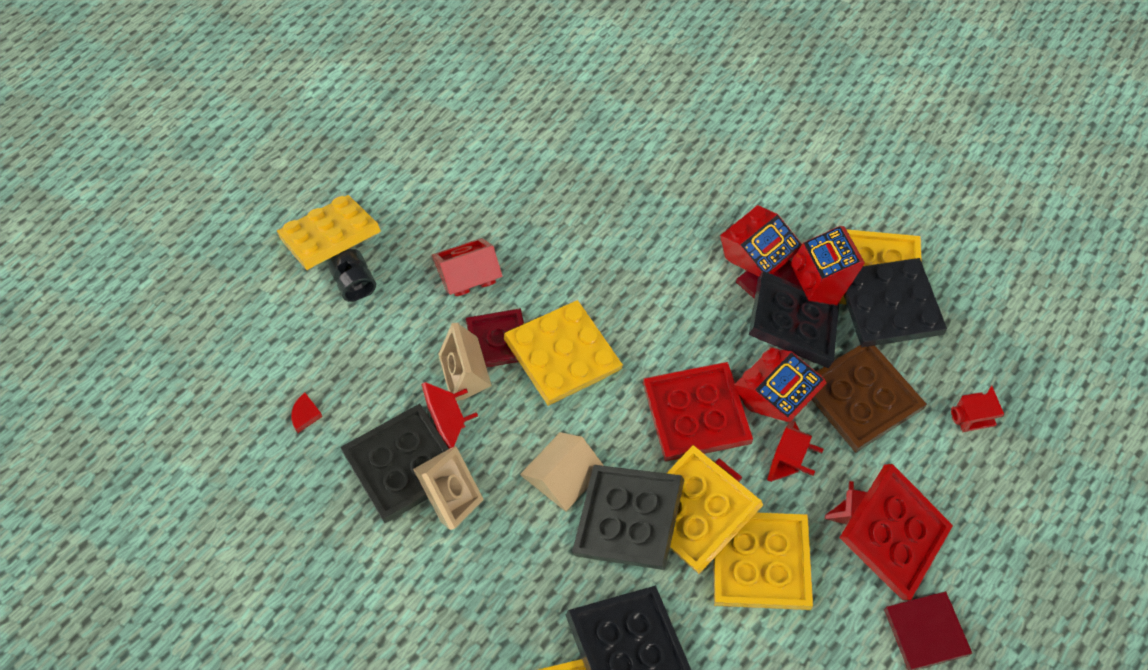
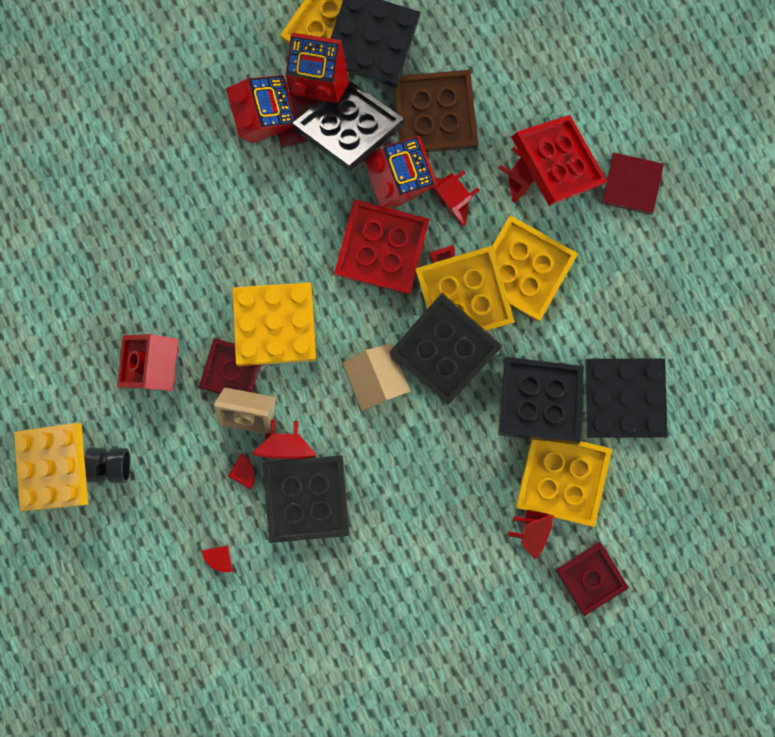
camera: 65 degrees left, 25 degrees up
tan slope [413,446,484,530] -> none
red window [951,385,1004,433] -> none
none -> red tile [228,453,255,489]

